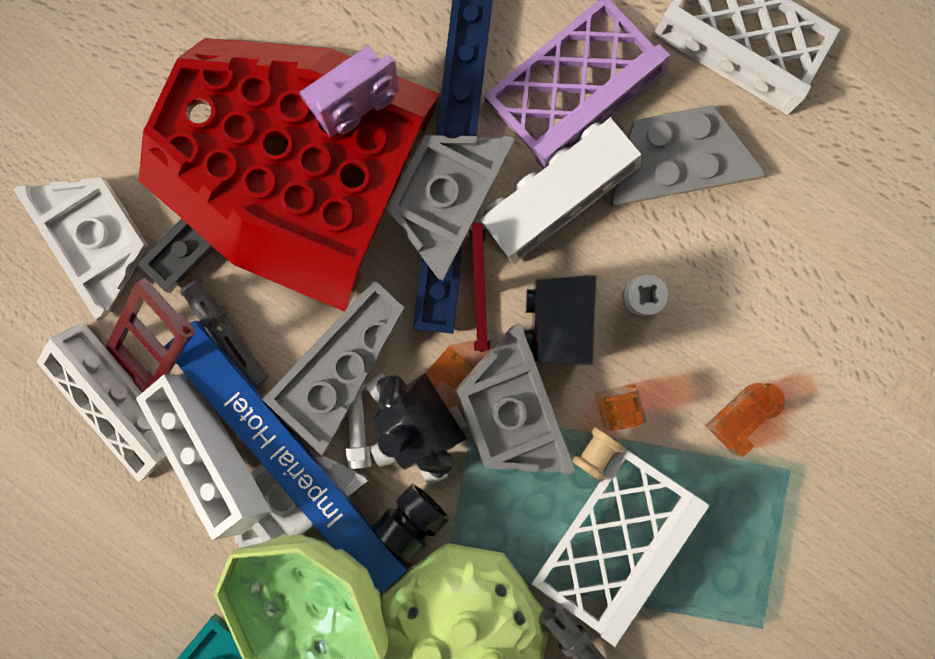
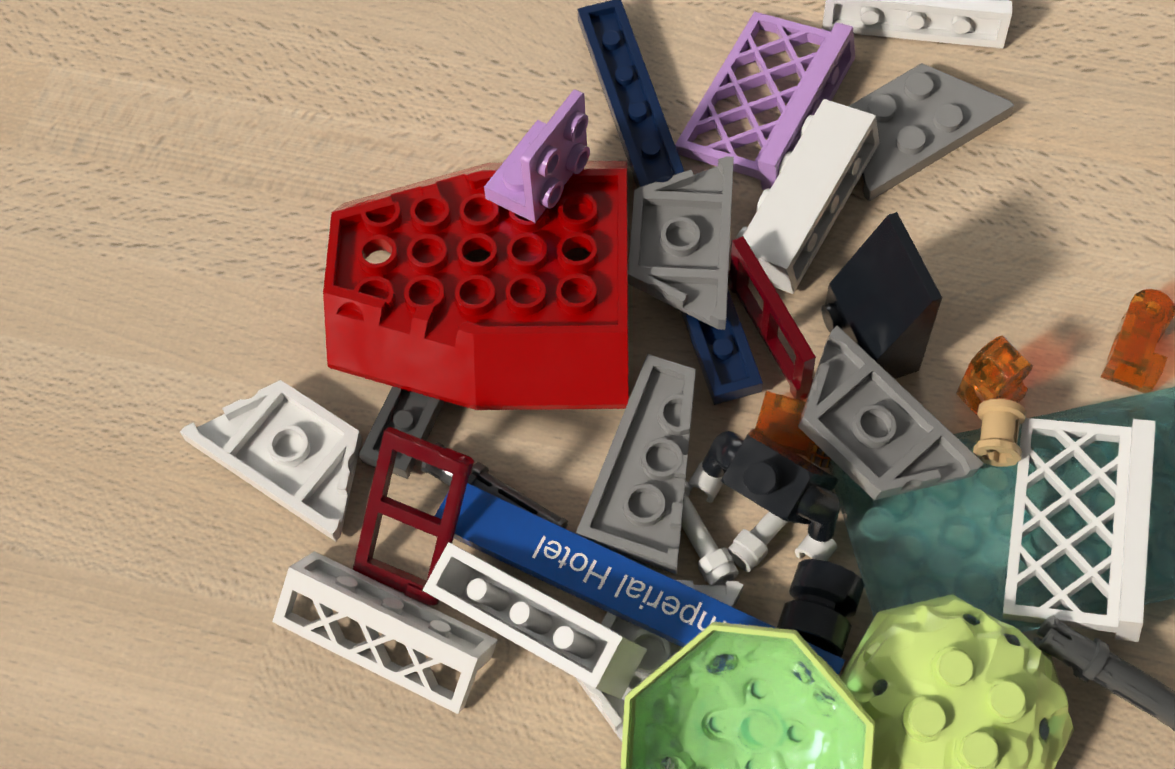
camera: 20 degrees left, 25 degrees down
white wheel [623,275,668,316] -> none

